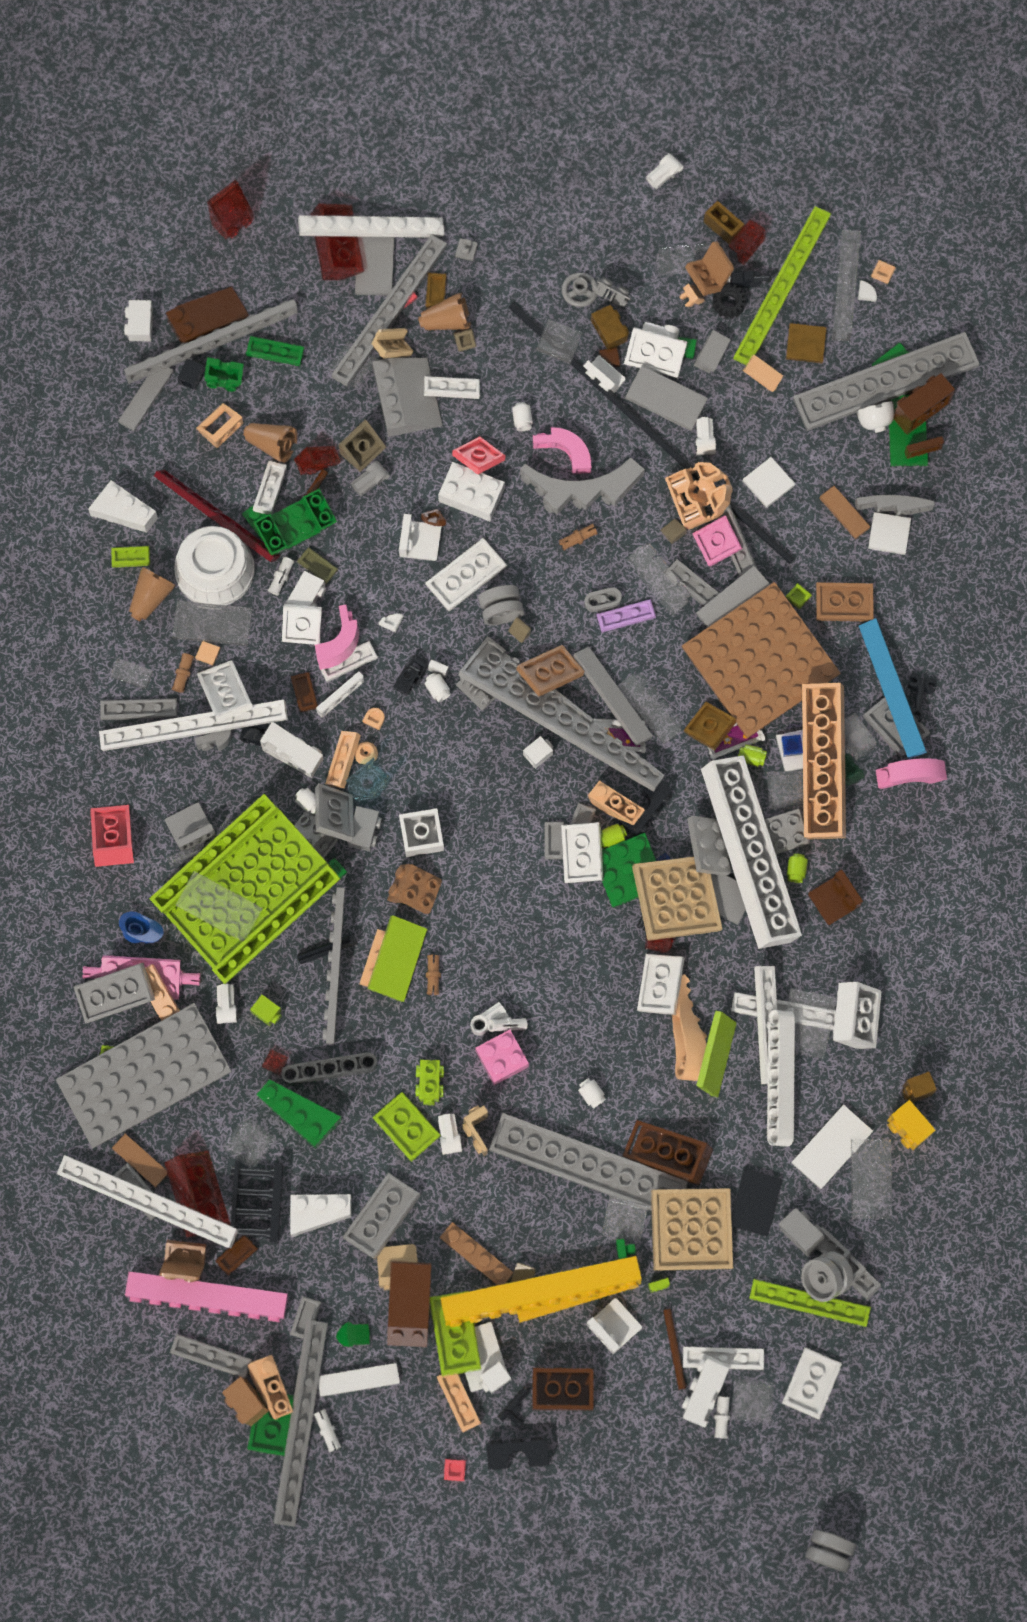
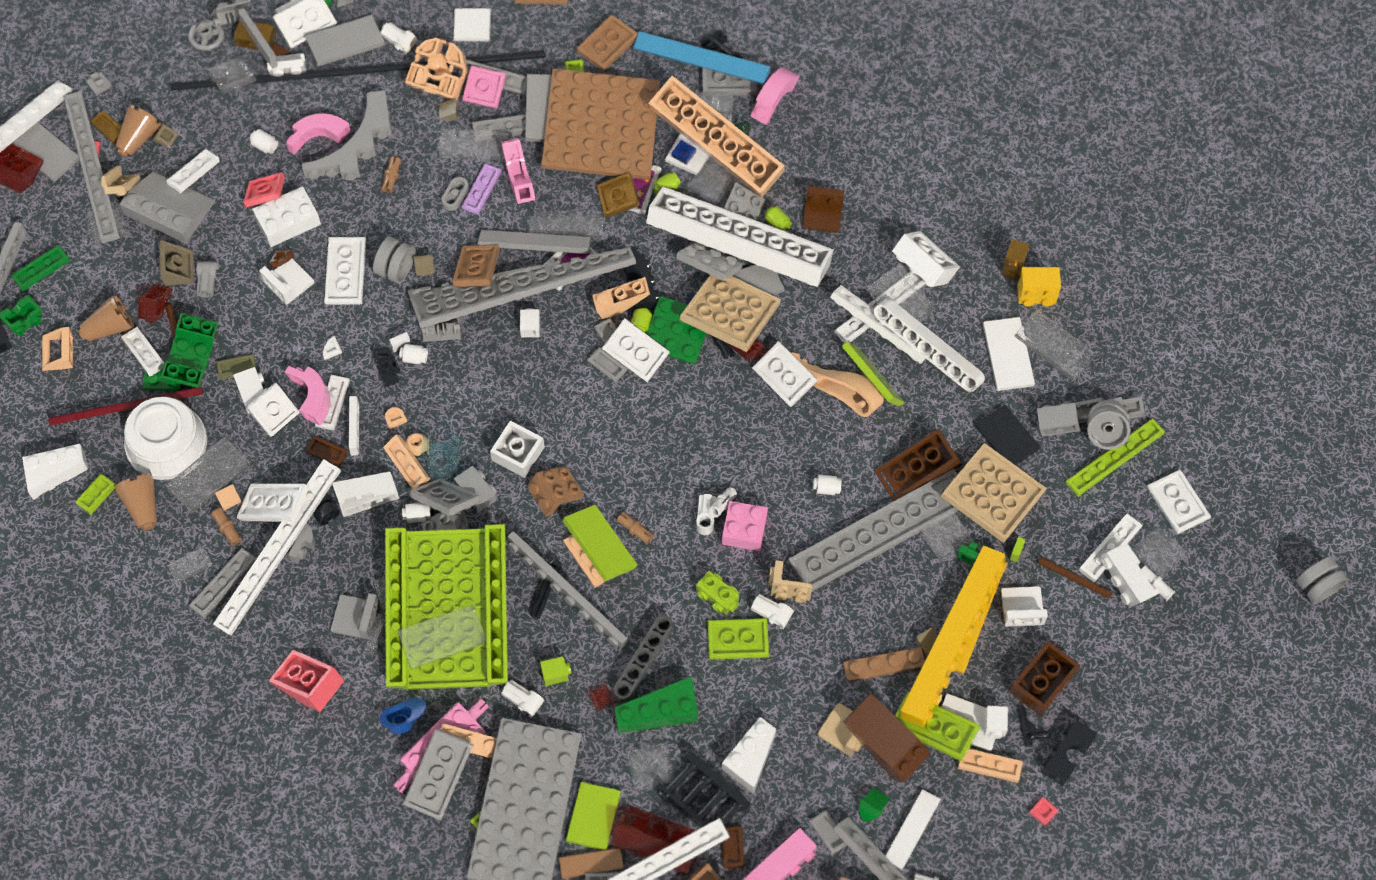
camera: 50 degrees left, 10 degrees down
white pin [268,557,294,596] -> none
light grey tile [342,1172,421,1260] -> none
none -> light grey tile [237,8,278,69]
none -> bright pink arch [501,138,535,204]
none -> lime tile [566,782,621,851]

